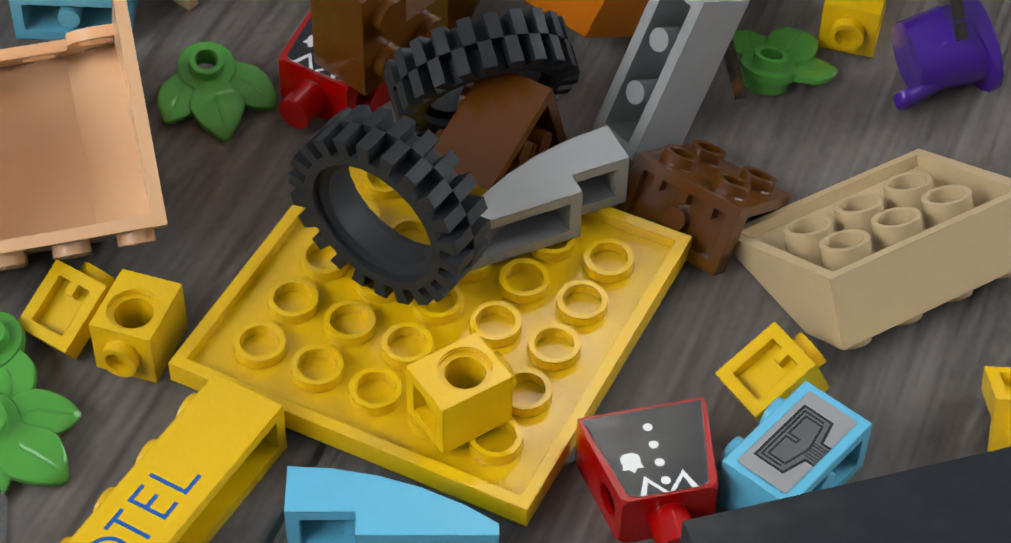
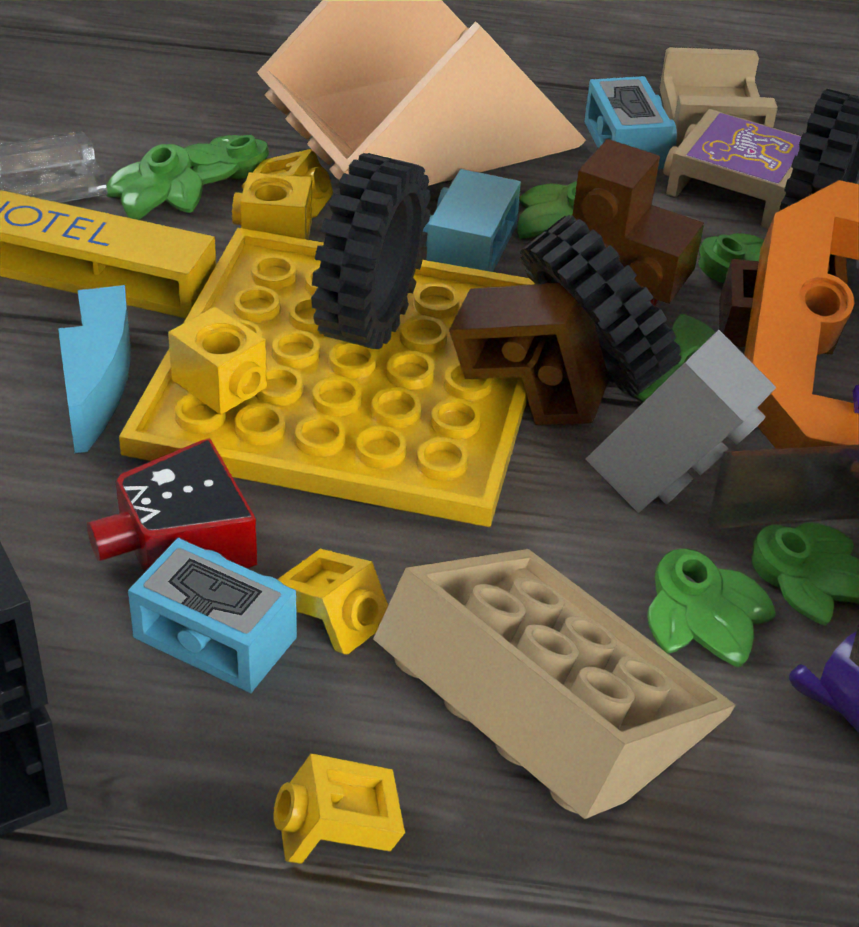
camera: 75 degrees right, 5 degrees down
light grey slope [469,125,629,271] -> none
reddish brown bracket [616,139,791,276] -> none
none -> medium azure brick [423,169,521,272]
none -> bright green plate [647,549,776,667]

